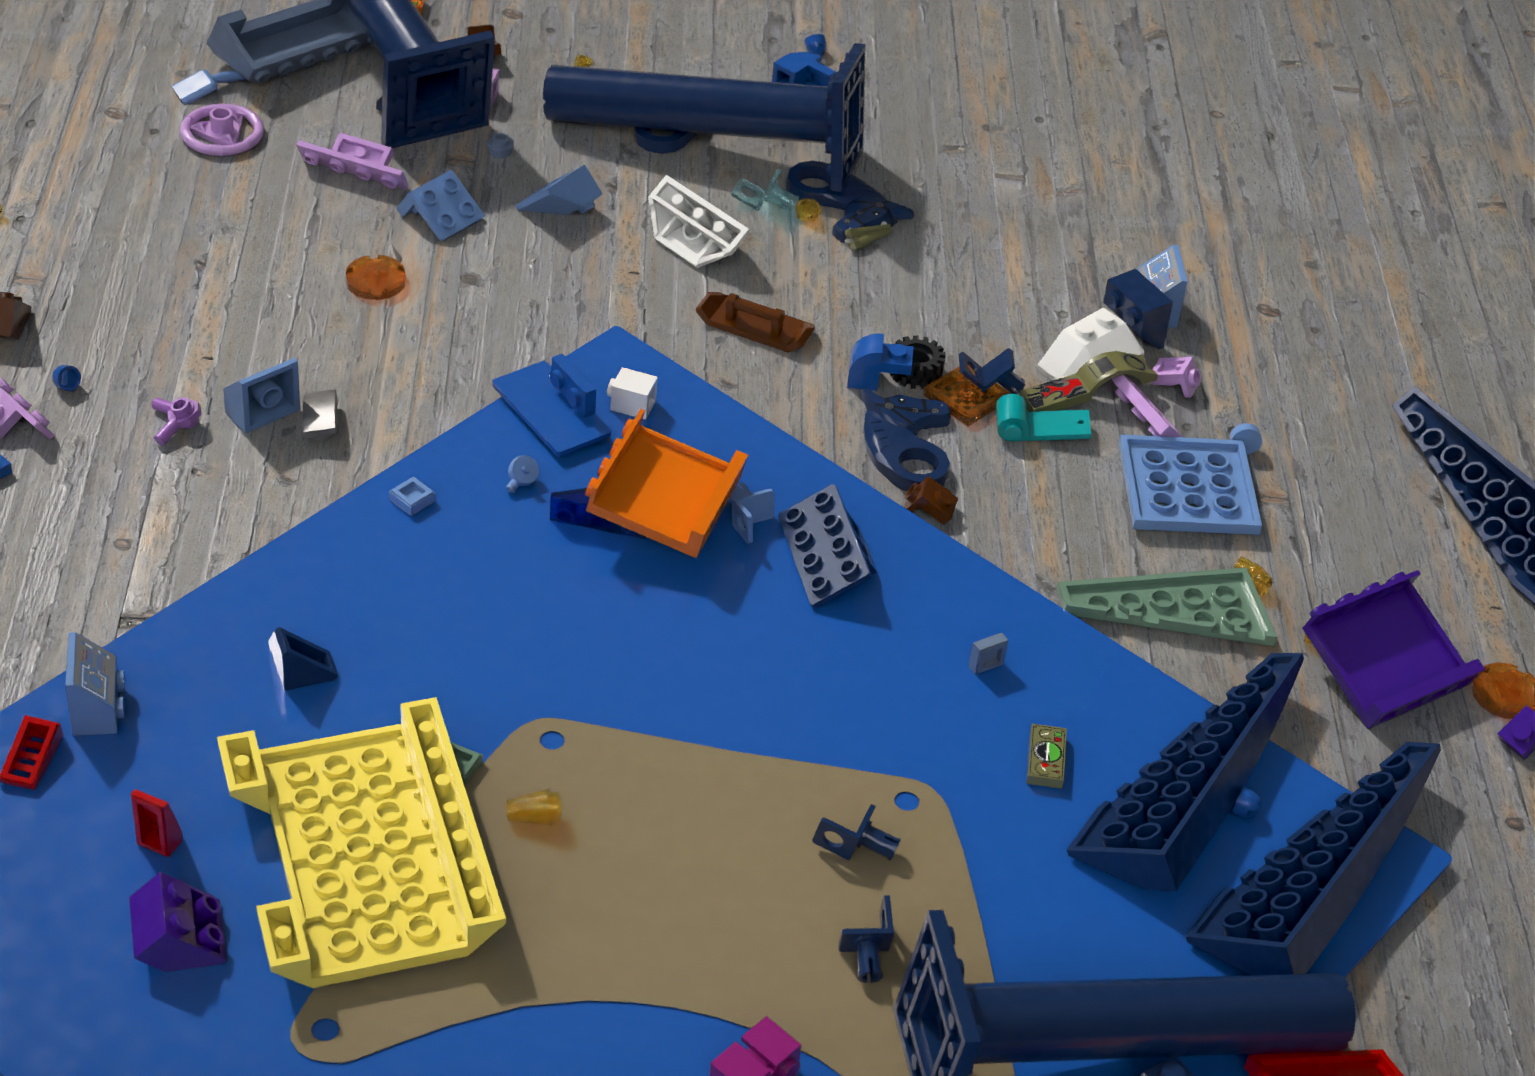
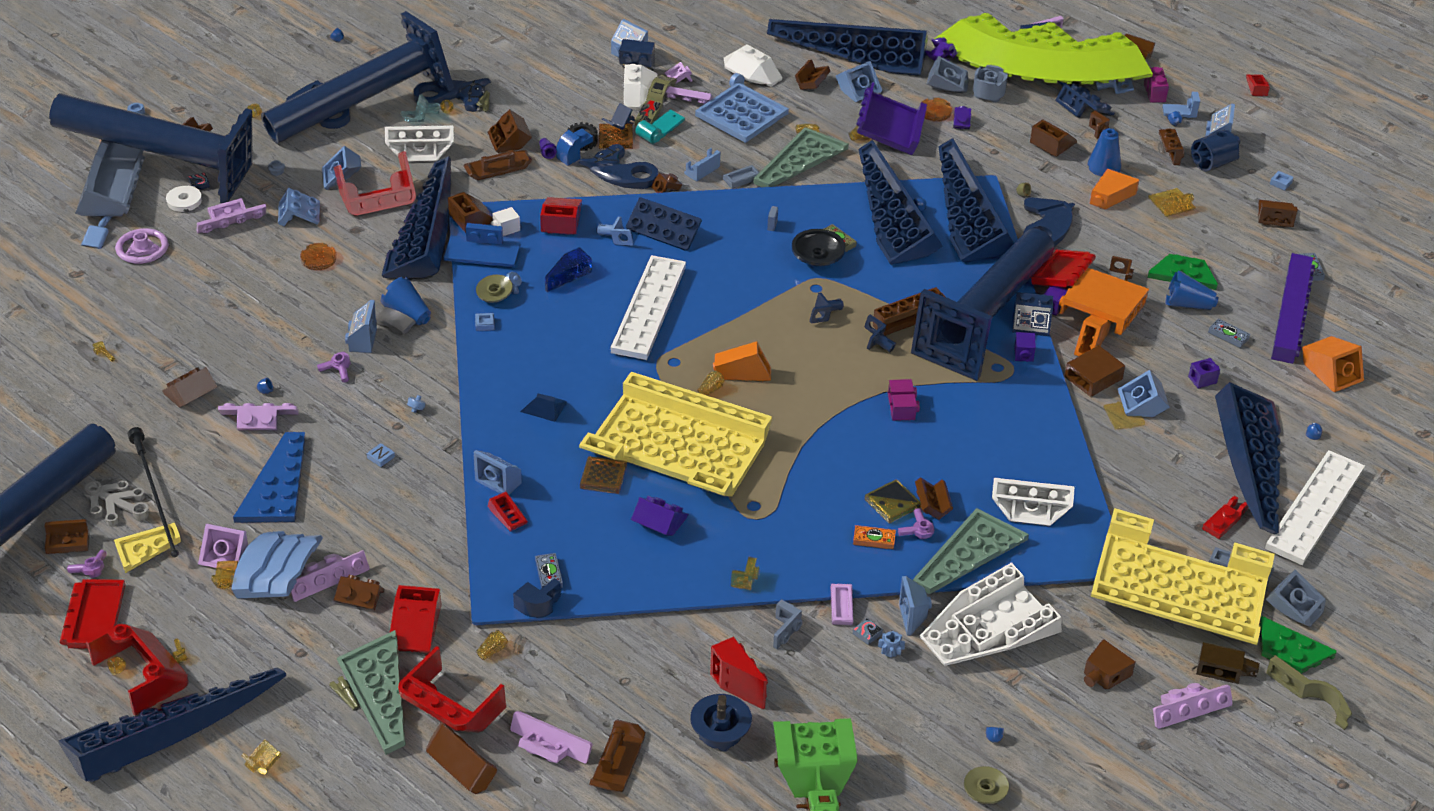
camera: 45 degrees left, 0 degrees up
red slope [131,789,183,857] -> none
orange panel [585,409,748,559] -> none
blue brick [772,52,836,86] -> none
none -> white tile [166,186,202,212]
none -> windscreen [334,151,416,216]
none -> medium blue tile [367,443,395,467]
none -> blue cone [380,277,431,325]
none -> dark blue wedge [382,156,451,278]
none -> medium blue piece [407,395,426,413]
none -> reddish brown slope [448,192,493,233]
none -> olive dish [476,274,513,302]
none -> reddish brown slope [487,109,532,153]
none -> dark purple cone [539,138,557,159]
none -> red slope [540,197,582,234]
none -> clear orange tile [580,456,627,494]
none -> white plate [611,255,686,360]
none -> medium blue hinge [684,148,721,181]
none -> orange slope [713,341,771,381]
none -> sand blue tile [723,165,760,189]
none -> white wedge [724,44,782,87]
none -> black dish [792,229,846,266]
none -> reddish brown bracket [795,60,831,90]
none -> medium blue slope [836,61,883,102]
none -> reddish brown brick [873,287,945,336]
none -> olive hinge [1016,183,1031,196]
none -> dark blue animal [1023,197,1075,247]

